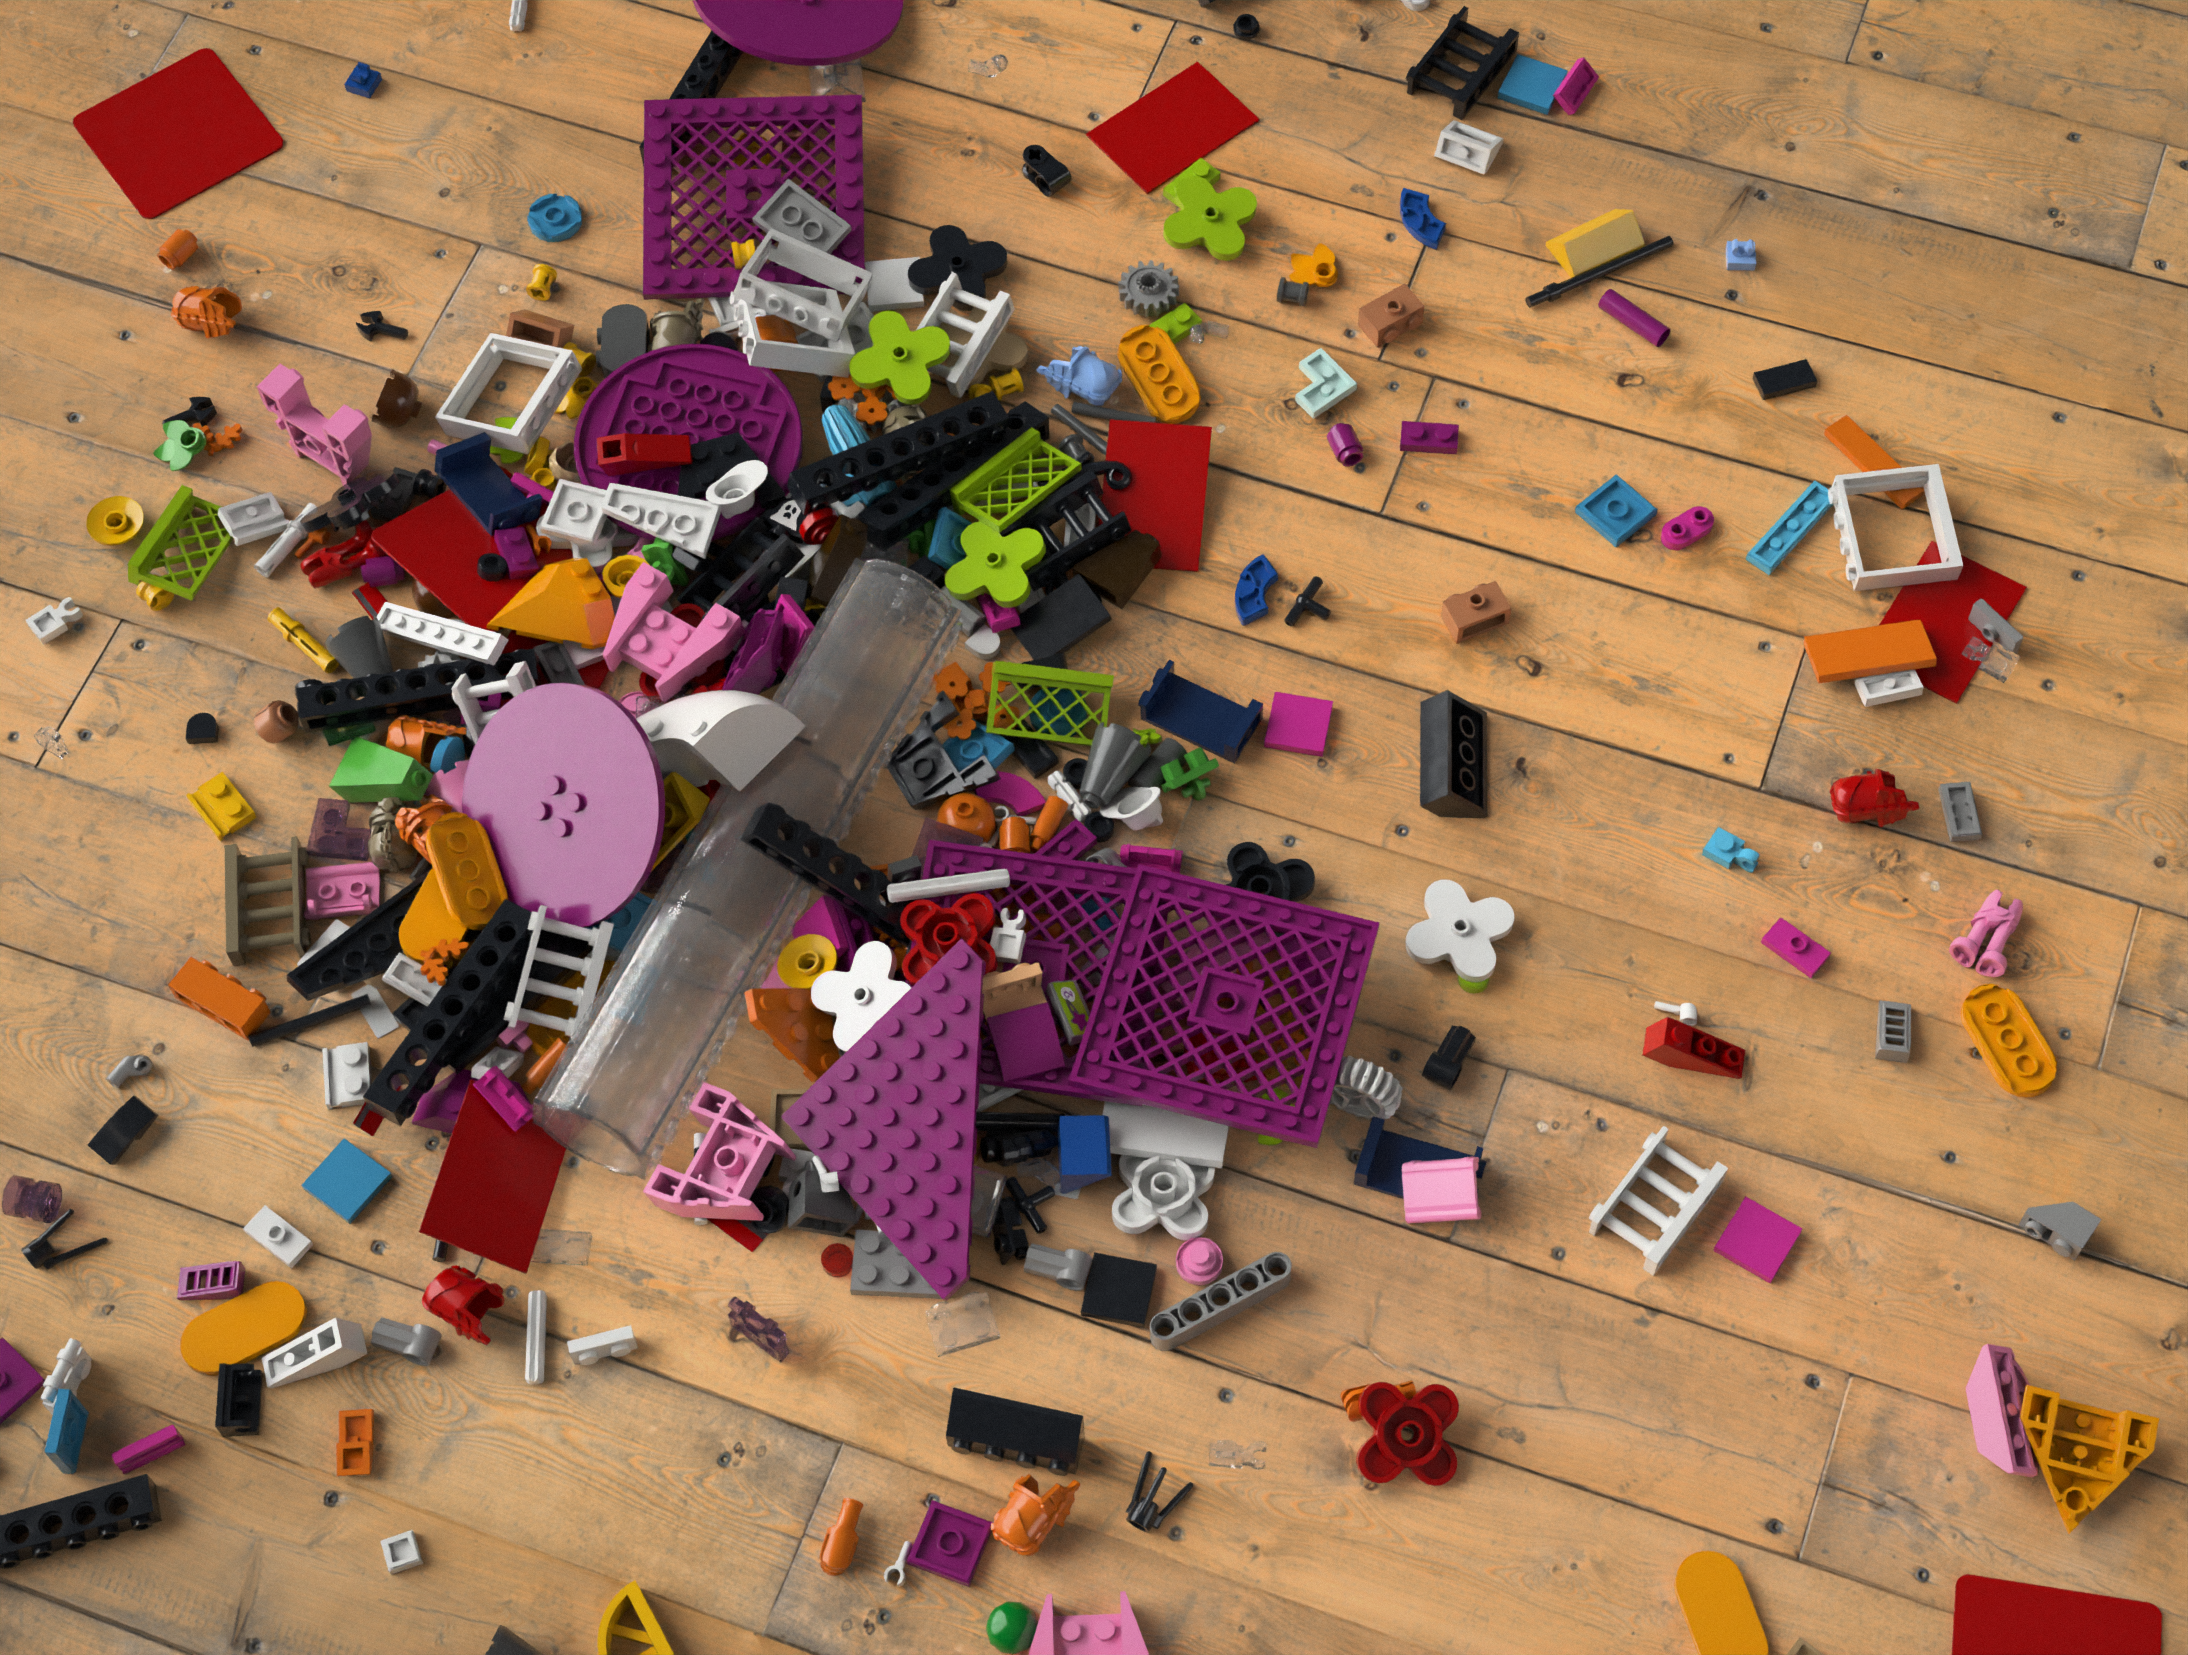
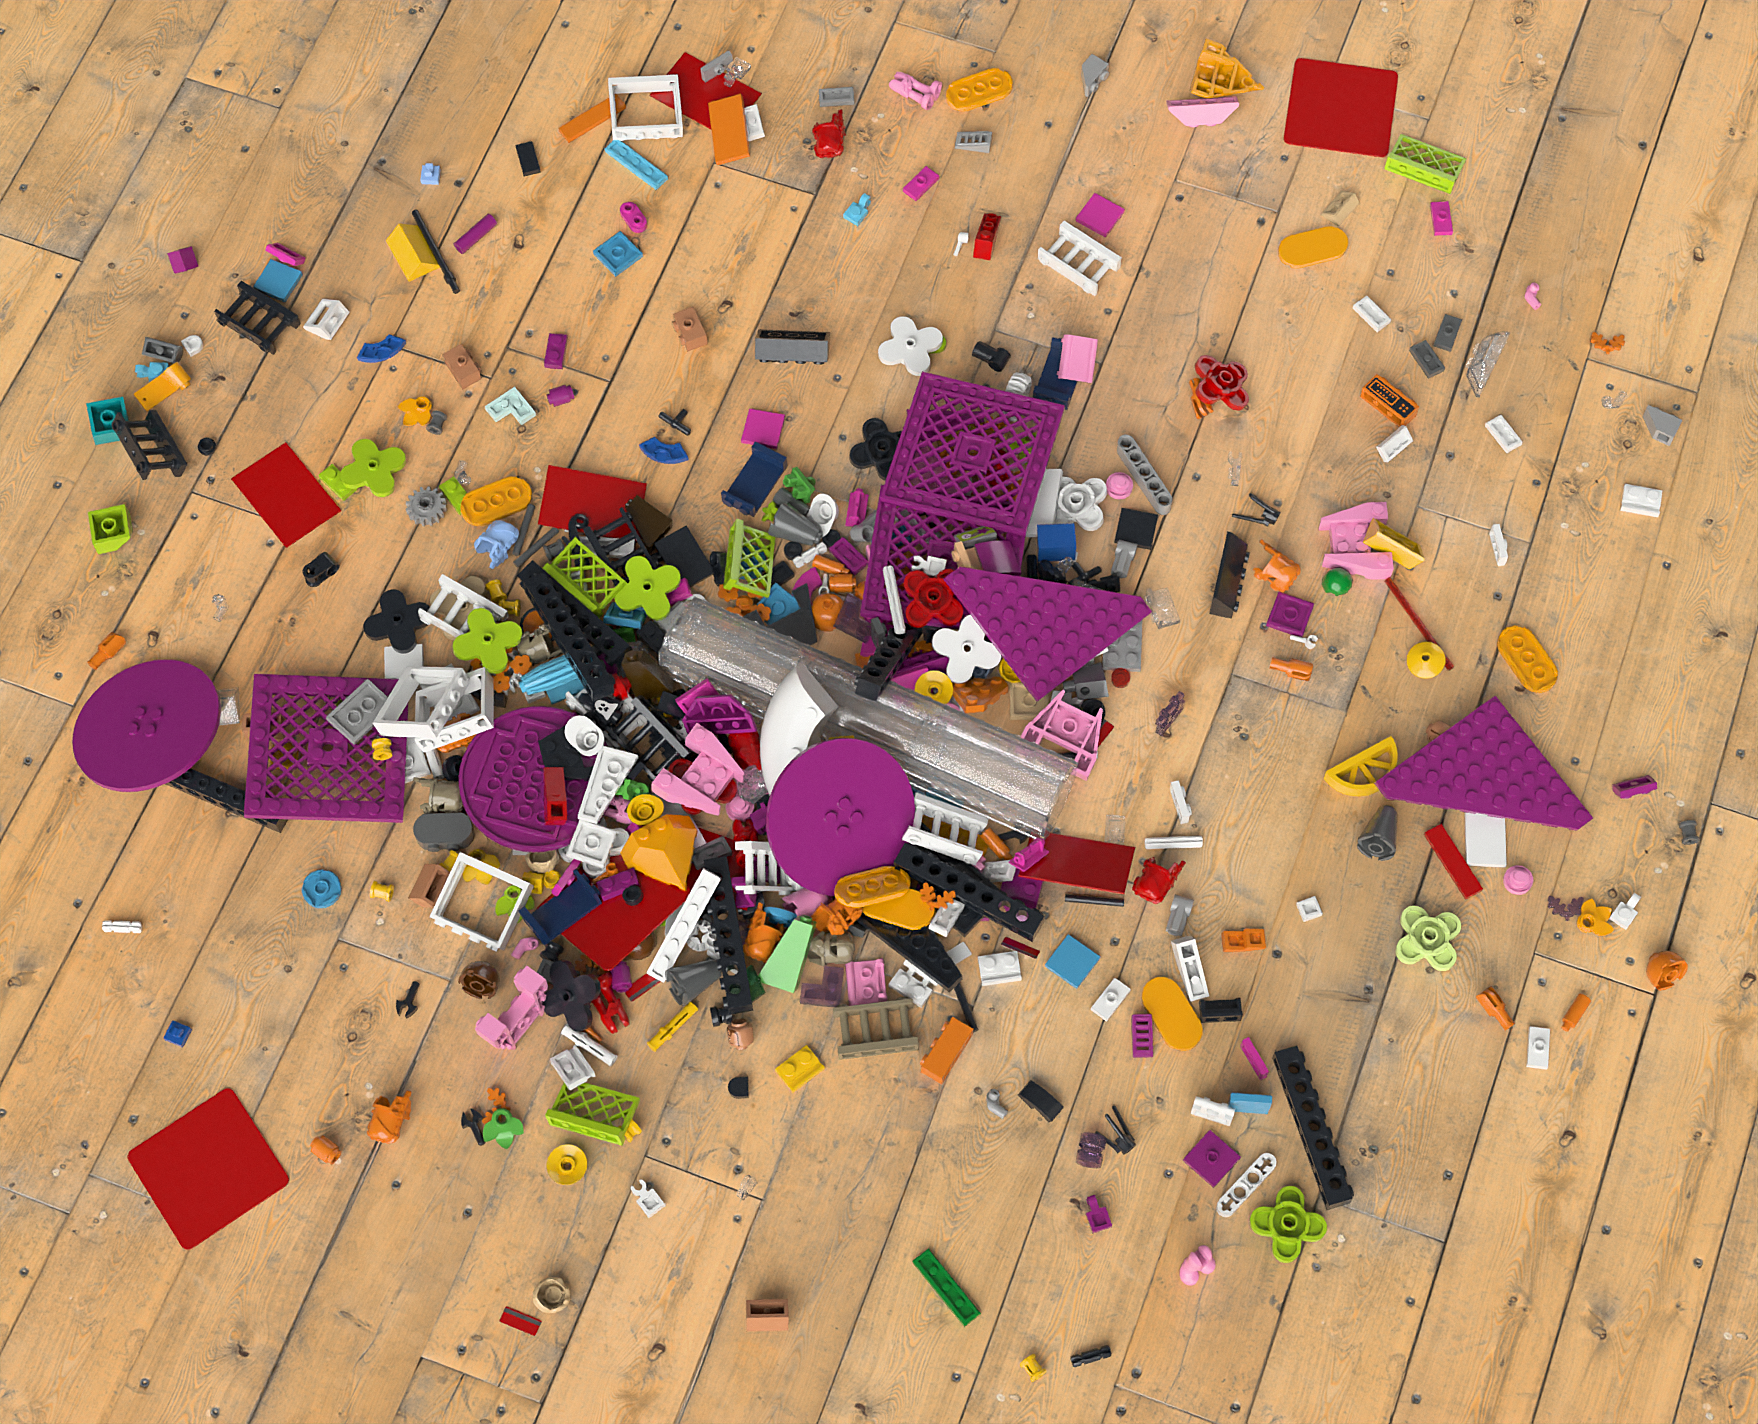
camera: 90 degrees left, 5 degrees up
white hand [812,1156,839,1193] -> none

